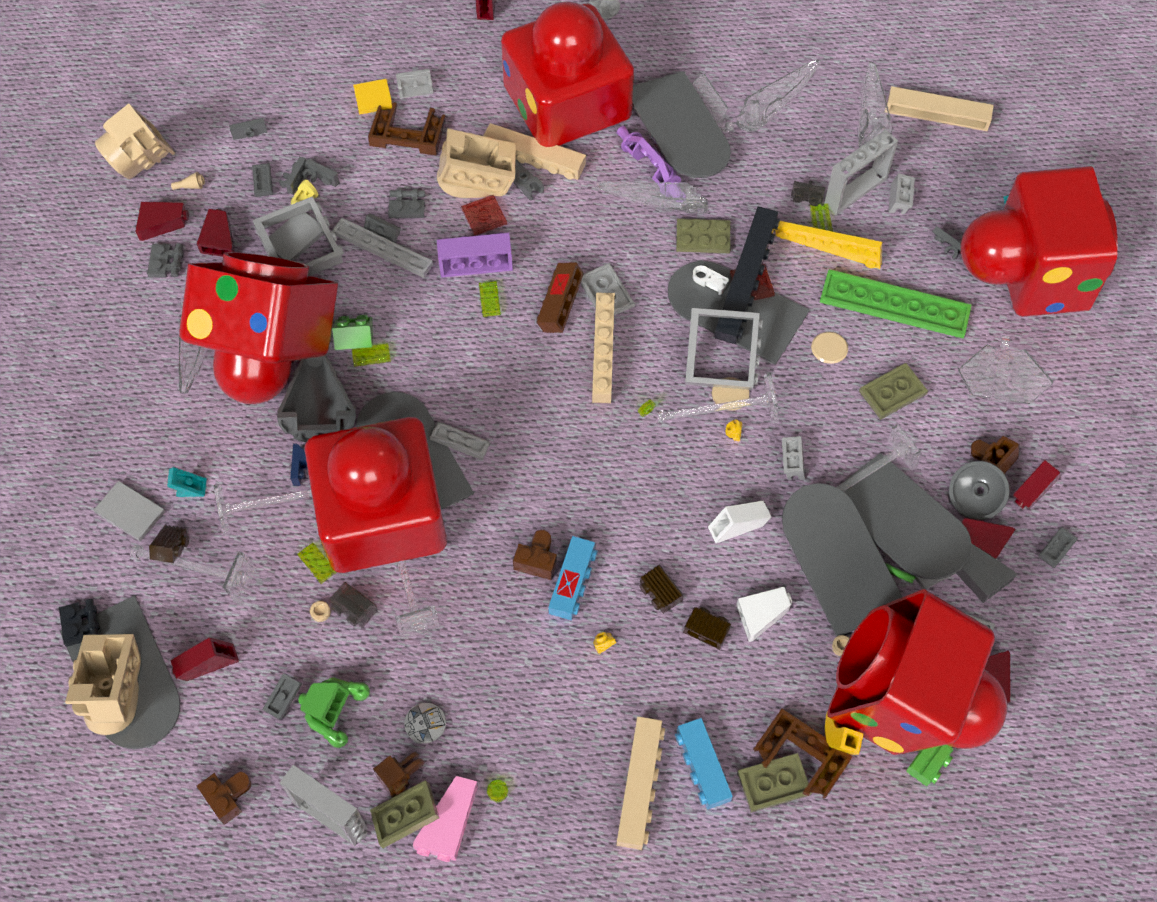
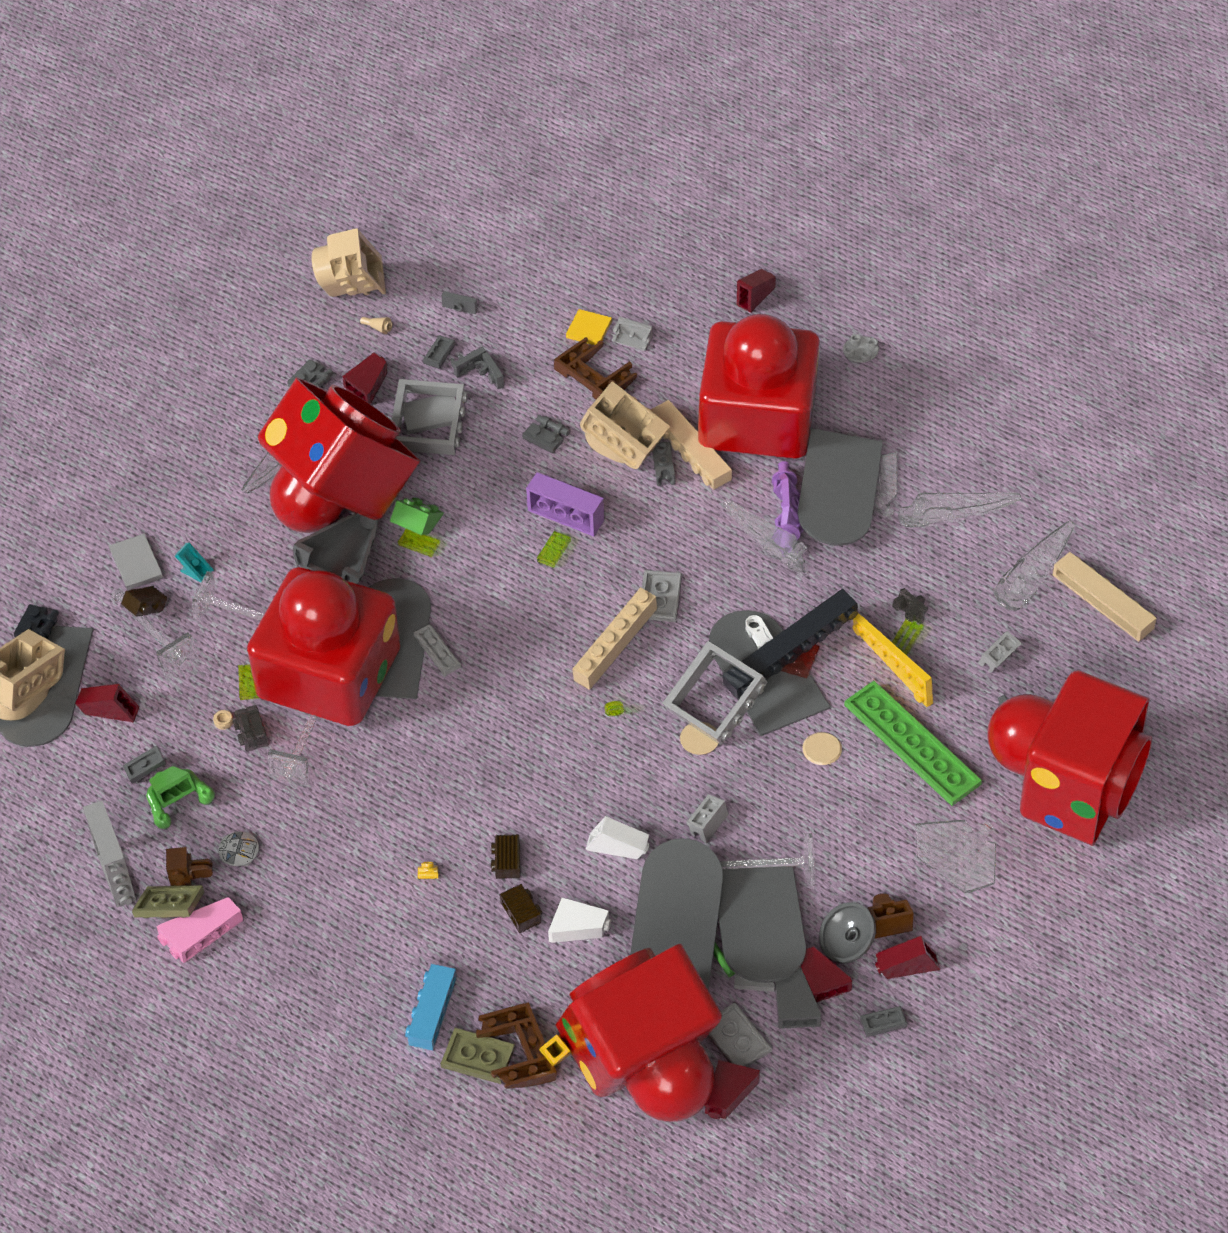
camera: 35 degrees right, 10 degrees down
dark red slope [135,202,189,241] -> none
reddish brown brick [196,771,251,825] -> none
light yellow tile [291,180,319,205] -> none
light grey plate [333,218,433,278] -> none
dark grey plate [364,213,401,243] -> none
clear red tile [461,195,507,236] -> none
clear neon green tile [487,780,508,803] -> none
reddish brown brick [513,530,557,580] -> none
reddish brown brick [536,262,584,333] -> none
dark azure brick [548,536,598,621] -> none
tan brick [616,716,665,850] -> none
clear tile [657,373,778,424] -> none
olive plate [676,219,730,253] -> none
yellow plate [725,420,742,441] -> none
light grey window [824,130,898,215] -> none
olive plate [859,363,928,420] -> none
bright green brick [906,745,953,786] -> none

